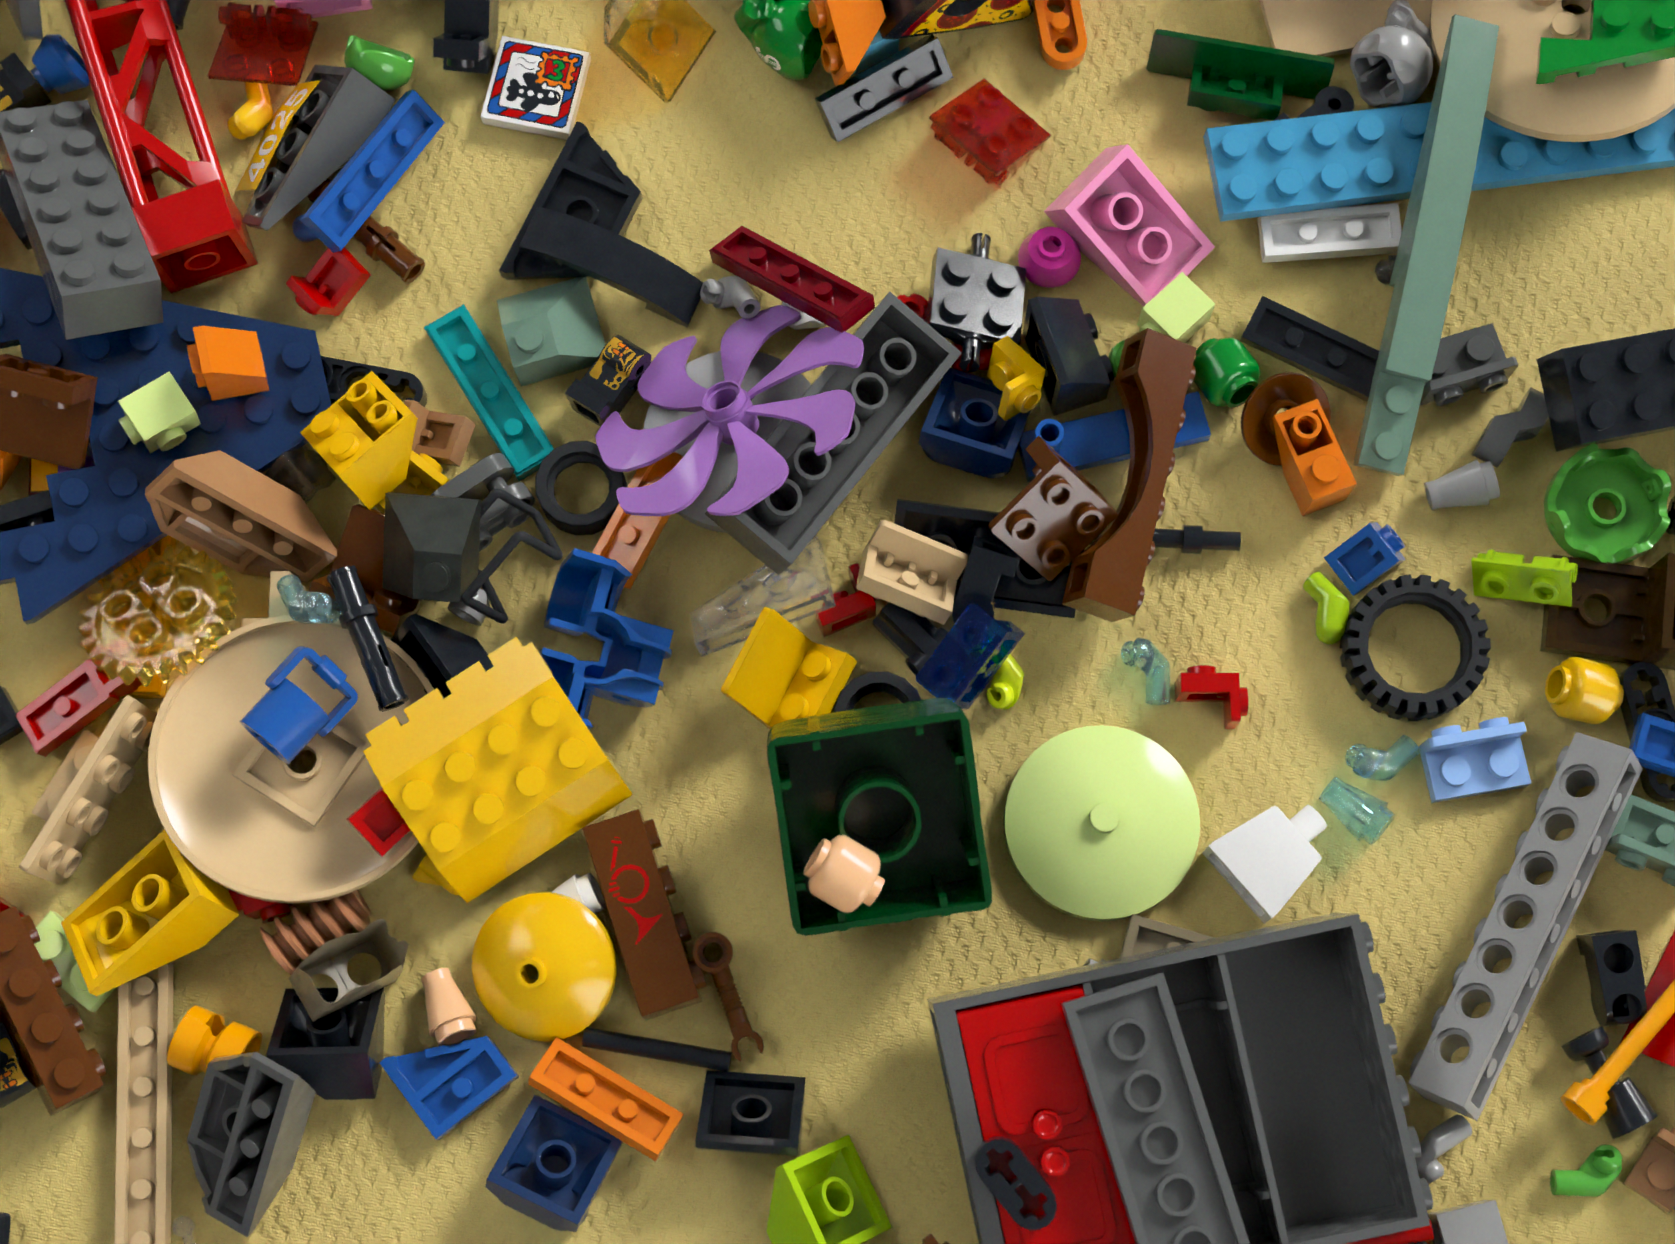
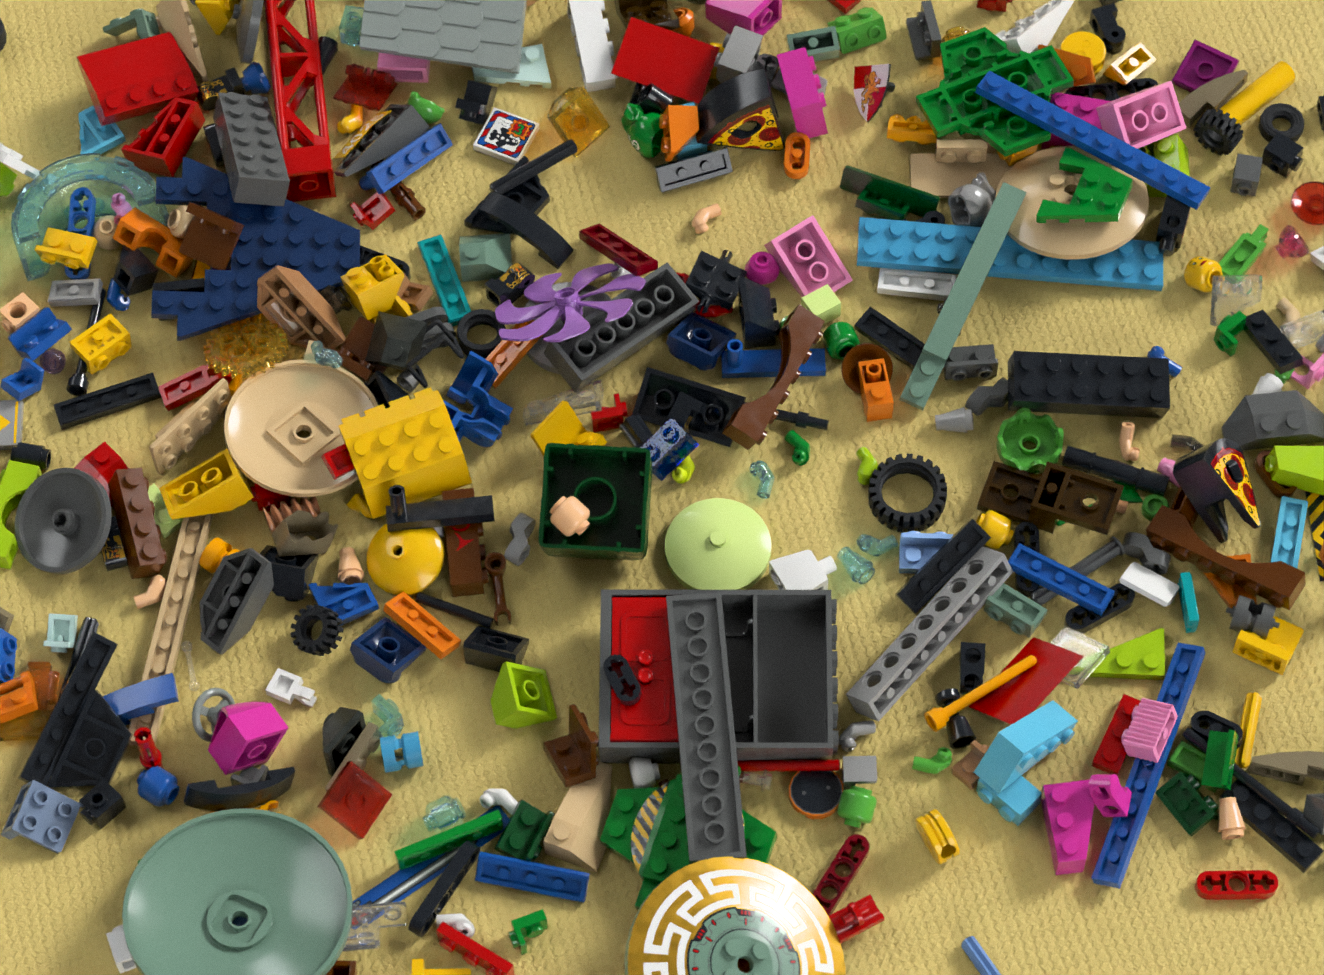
camera: 10 degrees right, 15 degrees down
yellowish green brick [118,371,201,453] -> none
orange slope [187,326,270,401] -> none
blue piece [240,646,358,764] -> none
black pin [326,565,409,712] -> none
light grey arm [700,276,760,319] -> none
tan bracket [856,520,968,625] -> none
clear red hinge [929,79,1051,186] -> none
yellow bracket [987,336,1046,421] -> none
reddish brown bracket [988,436,1119,581] -> none
red bracket [1175,665,1249,729] -> none
blue bracket [1324,522,1406,596] -> none
lime hinge [1471,549,1578,607] -> none
none -> light nougat arm [134,575,167,609]
none -> black tyre [291,604,343,656]
none -> black piece [386,485,495,532]
none -> black axle [489,139,578,195]
none -> light grey piece [504,513,536,566]
none -> light nougat arm [692,203,722,234]
none -> green arm [784,430,810,466]
none -> black plate [895,518,991,614]

